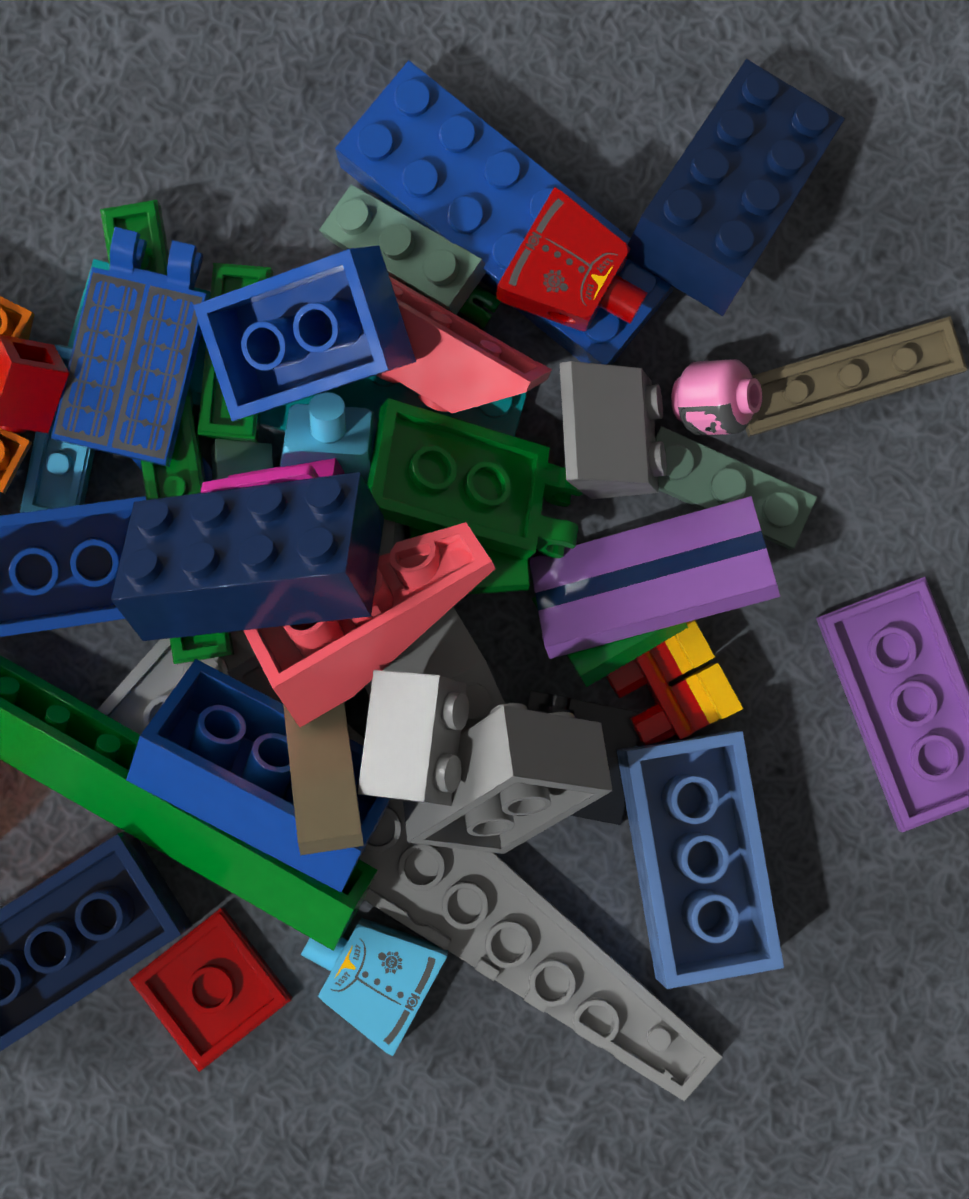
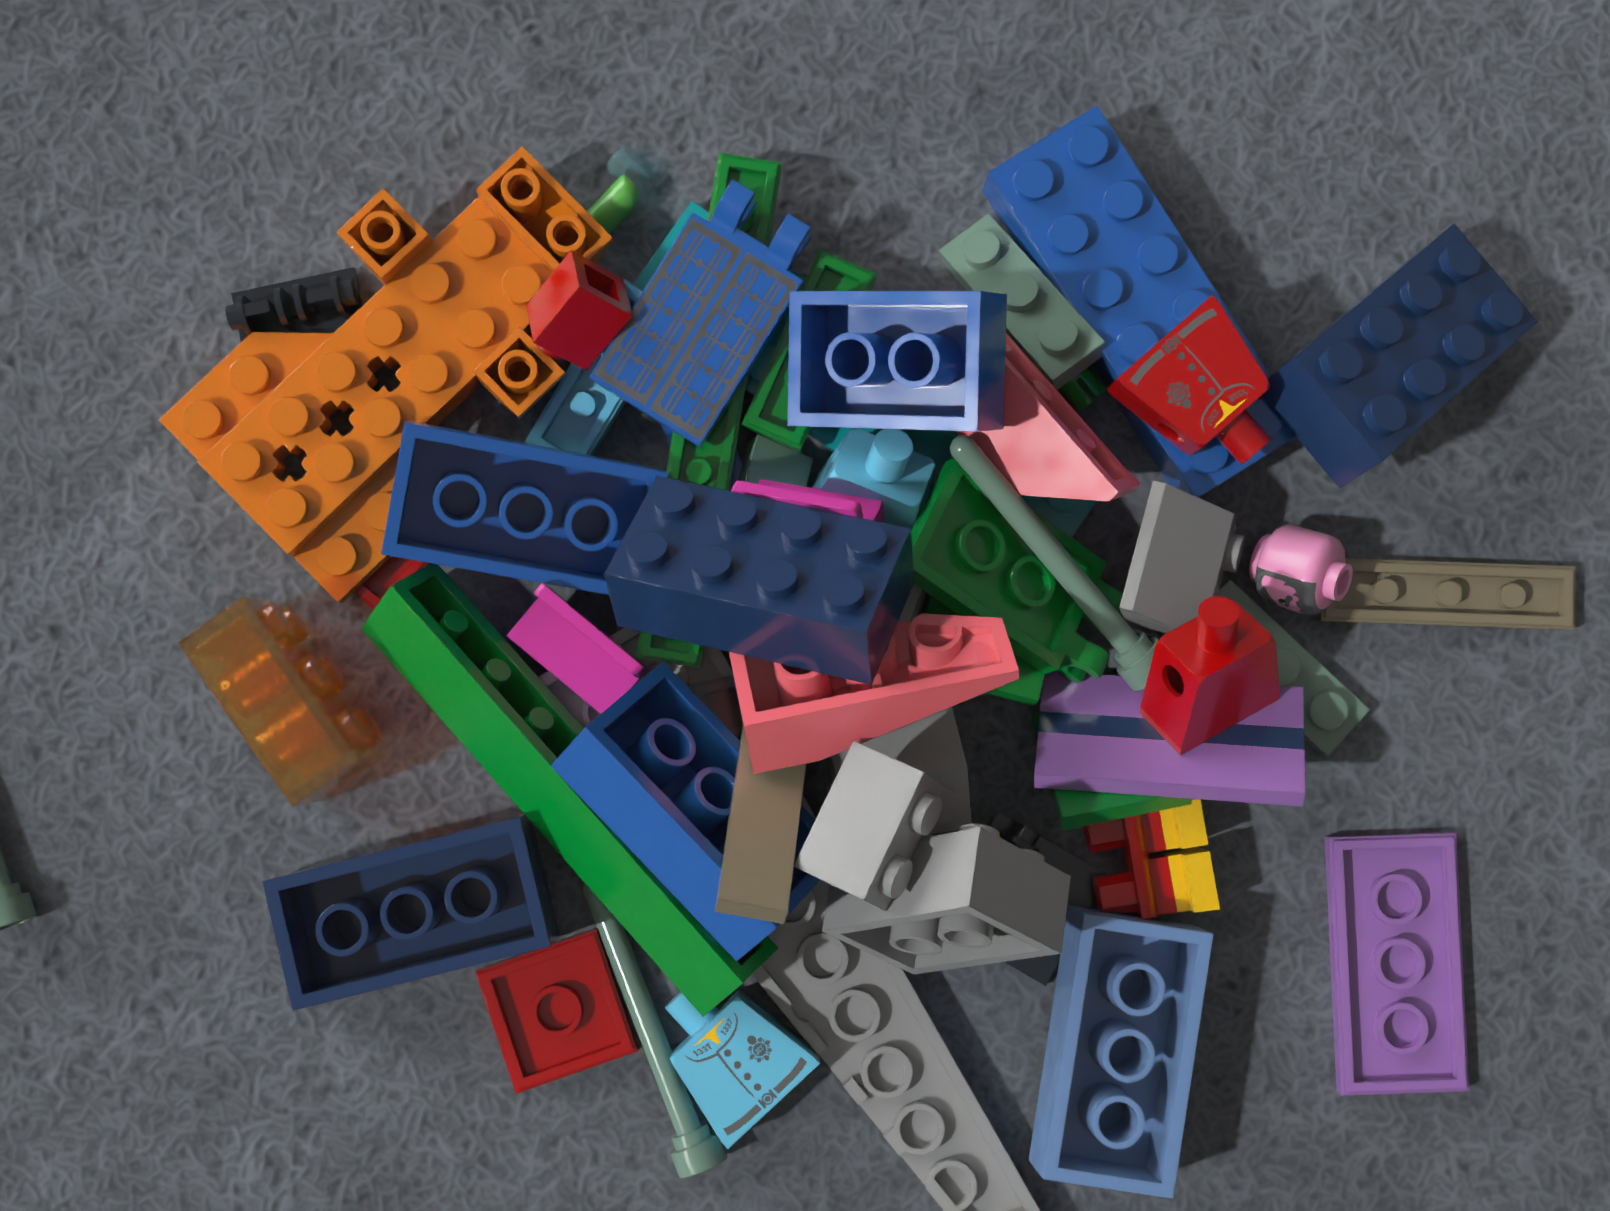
camera: 15 degrees right, 0 degrees up
none -> dark pink panel [507,583,649,714]
none -> sand green piece [583,883,727,1178]
none -> arm [587,147,651,234]
none -> sand green piece [950,435,1158,691]
none -> red torso [1140,596,1280,756]

